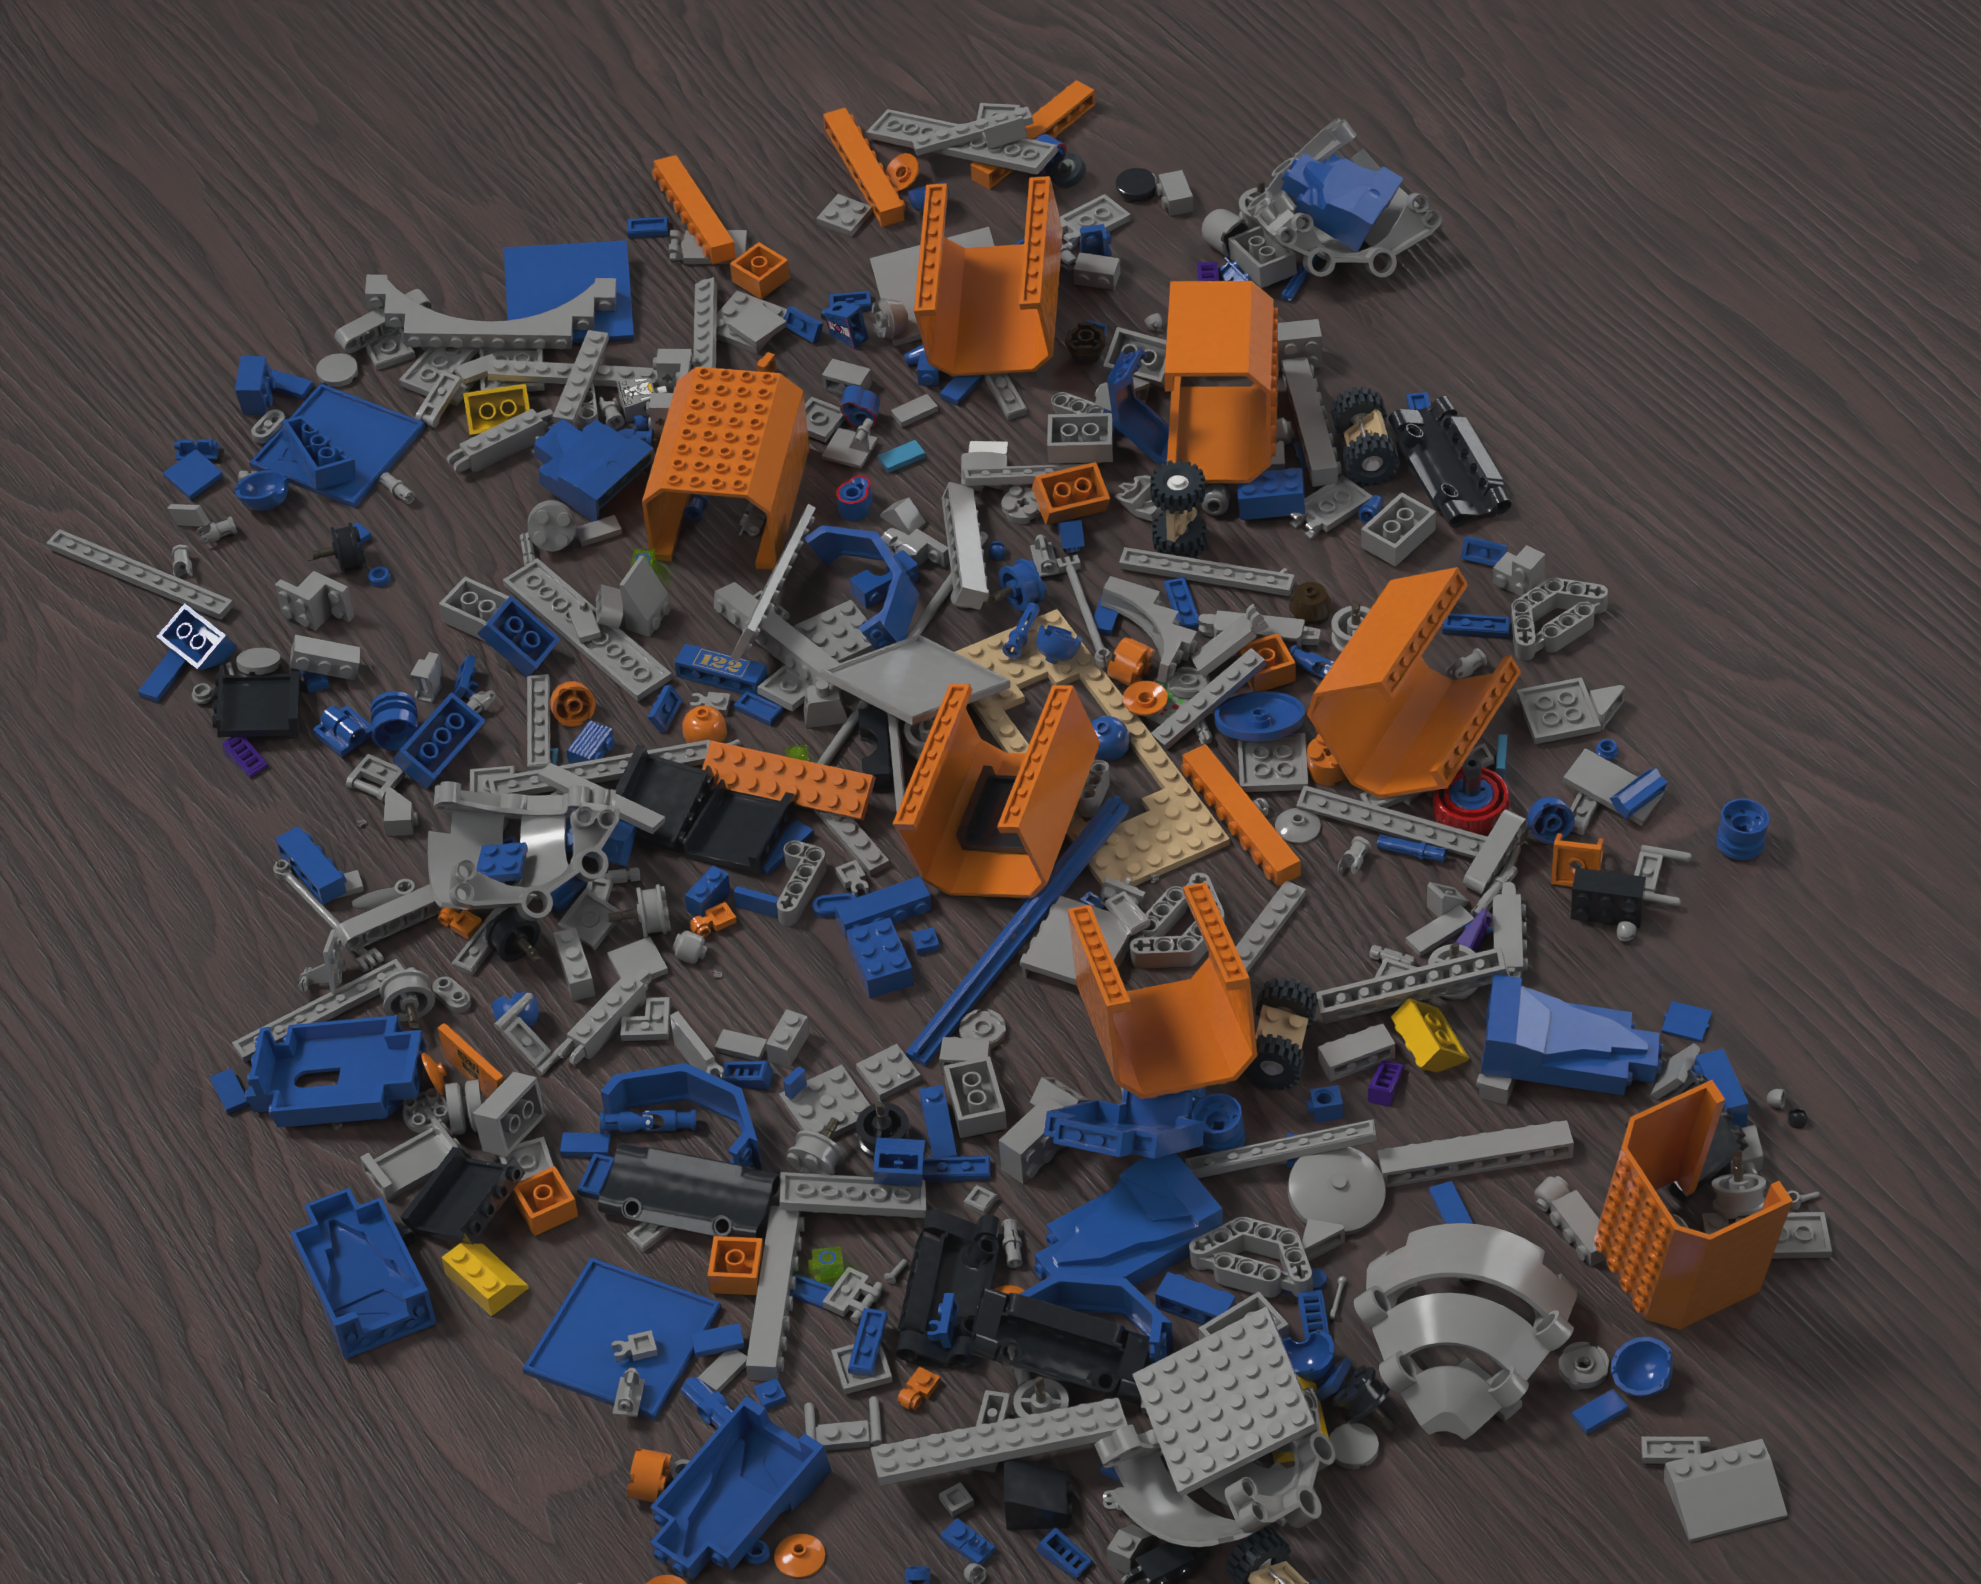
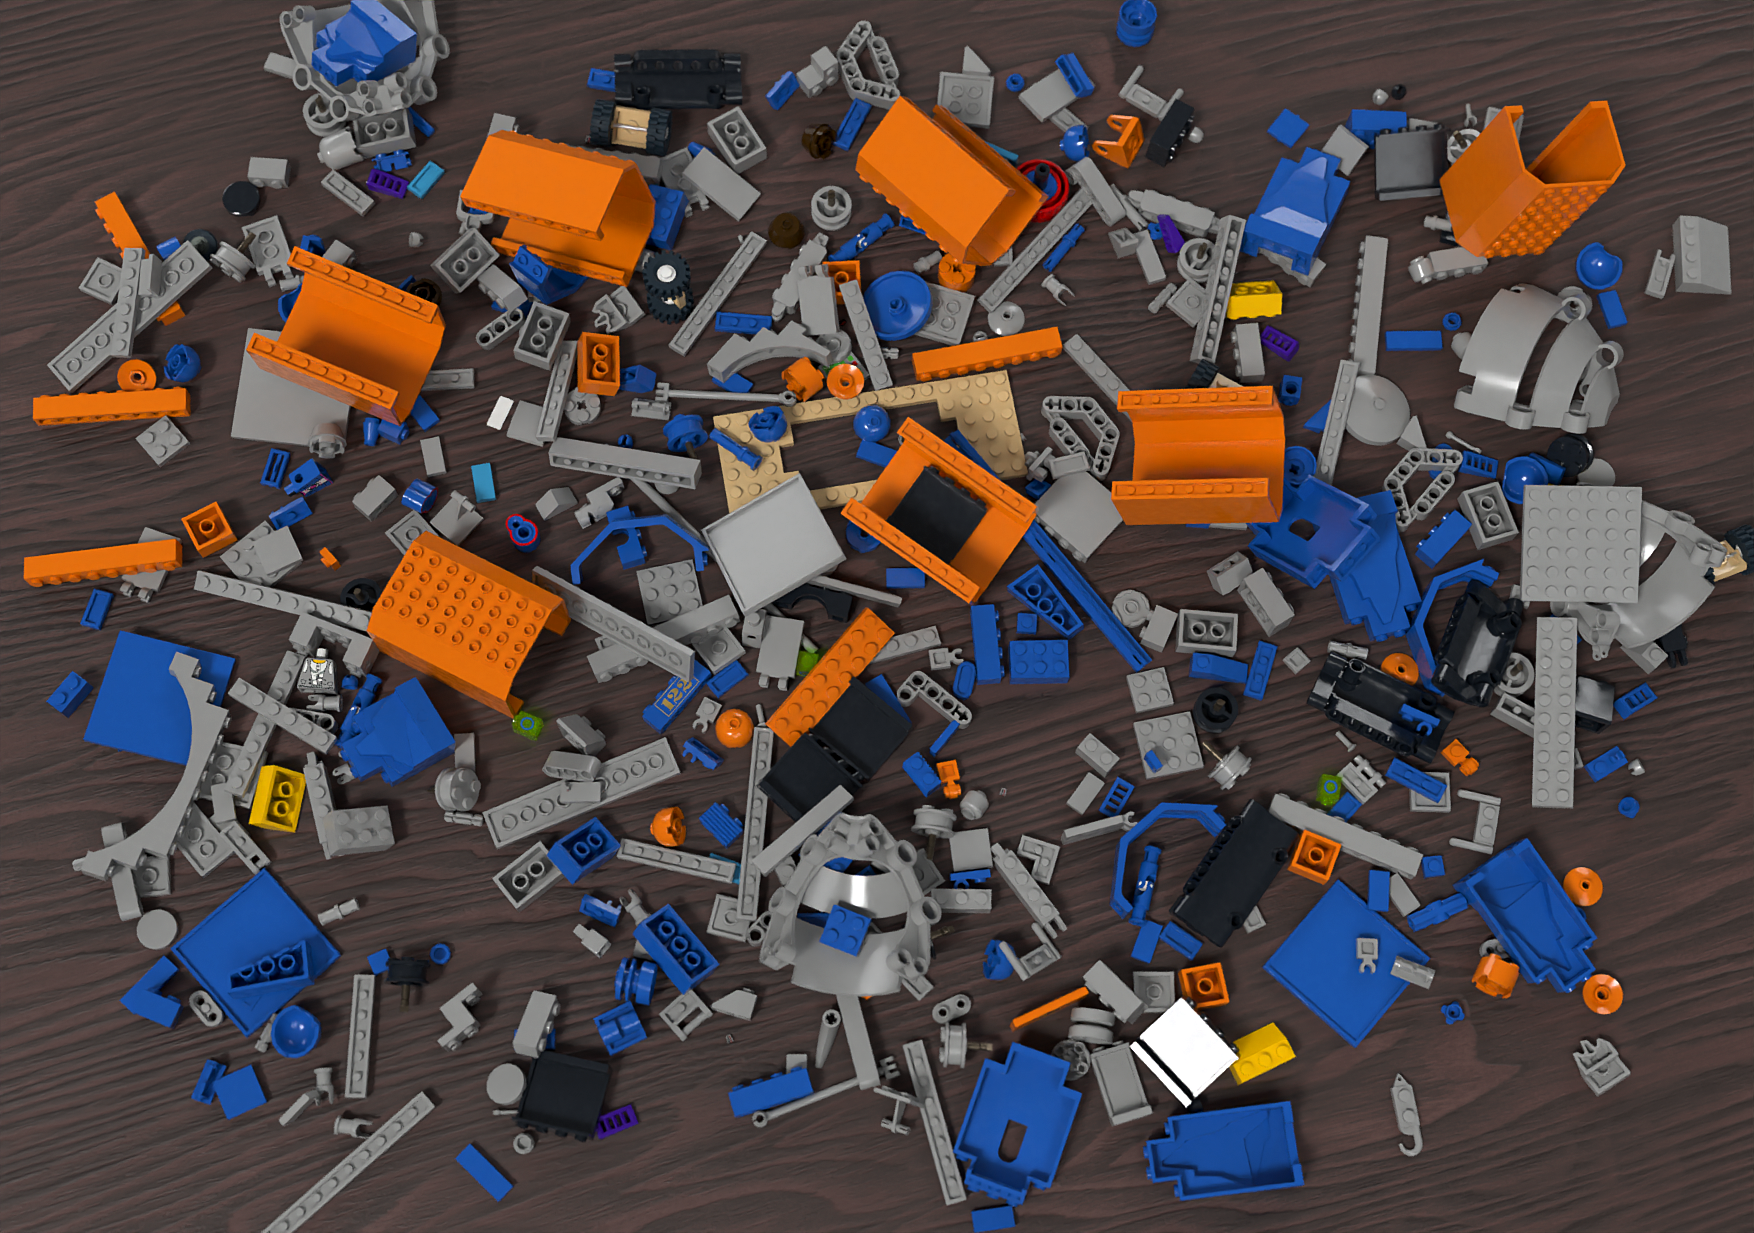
camera: 80 degrees left, 25 degrees up
blue slope [156,604,238,671] -> none
orange dish [421,1052,448,1096] -> none
light grey plate [779,1172,926,1218] -> none
blue slope [873,1138,925,1186] -> none
none -> blue brick [46,671,94,718]
none -> light grey wheel [209,231,256,283]
none -> light grey plate [321,170,375,216]
none -> light grey brick [323,806,395,856]
none -> light grey plate [345,975,376,1098]
none -> light grey tile [681,147,761,222]
none -> light grey tile [756,615,805,691]
none -> blue plate [949,869,991,889]
none -> blue wedge [1007,564,1084,640]
none -> light grey plate [1390,1073,1423,1156]
none -> blue plate [1441,1001,1464,1024]

